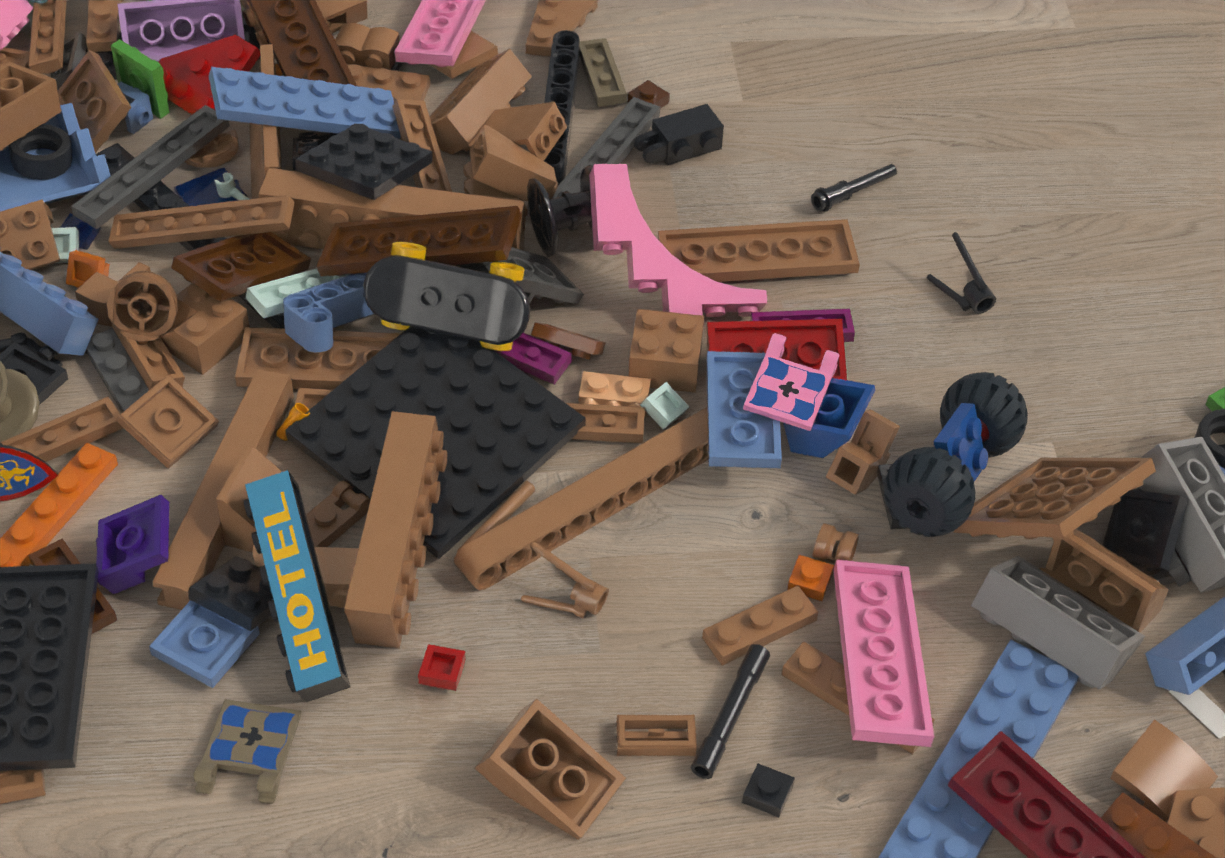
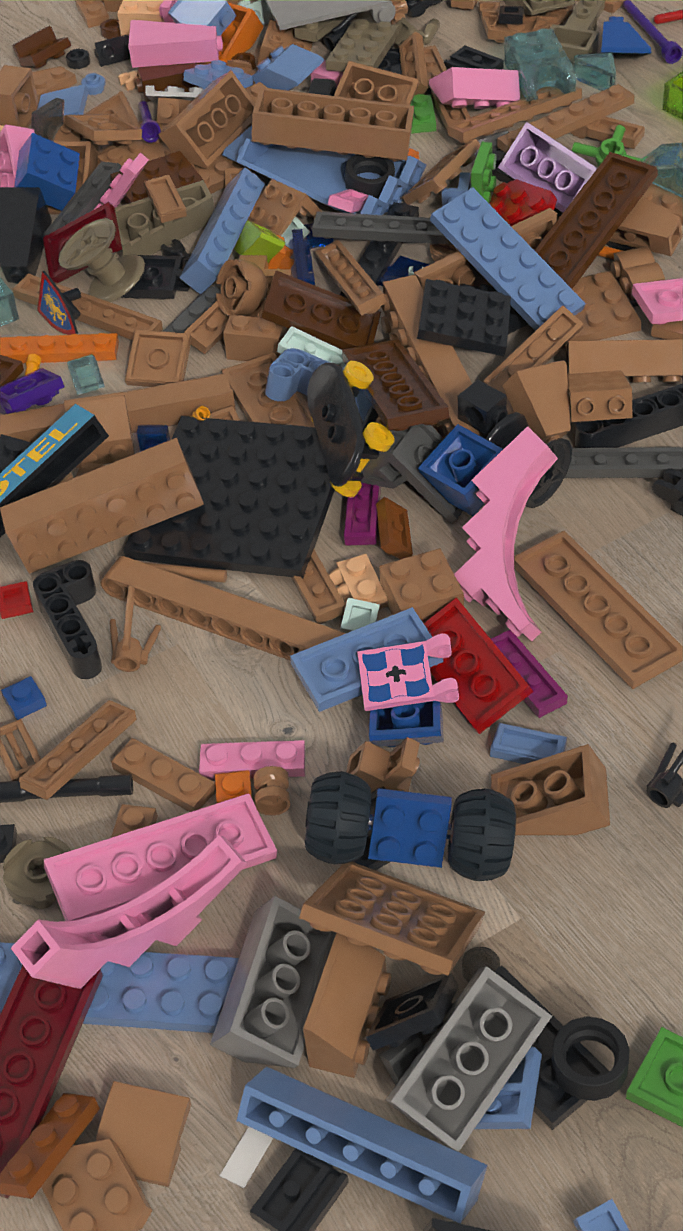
camera: 70 degrees right, 0 degrees up
none -> blue plate [1,676,47,720]
none -> dark tan plate [3,837,71,909]
none -> bright pink arch [11,835,248,989]
none -> medium nougat tile [19,700,137,800]
none -> light orange piece [24,354,41,376]
none -> black beam [33,560,102,679]
none -> clear light blue slope [67,355,105,395]
none -> clear blue plate [137,425,170,452]
none -> bright pink plate [199,740,305,780]
none -> lime slope [234,220,286,262]
none -> clear blue plate [292,229,315,285]
none -> bright pink tile [328,189,368,213]
none -> blue slope [418,424,503,516]
none -> black brick [458,379,508,435]
none -> medium blue tile [490,723,567,764]
none -> medium nougat slope [491,744,610,835]

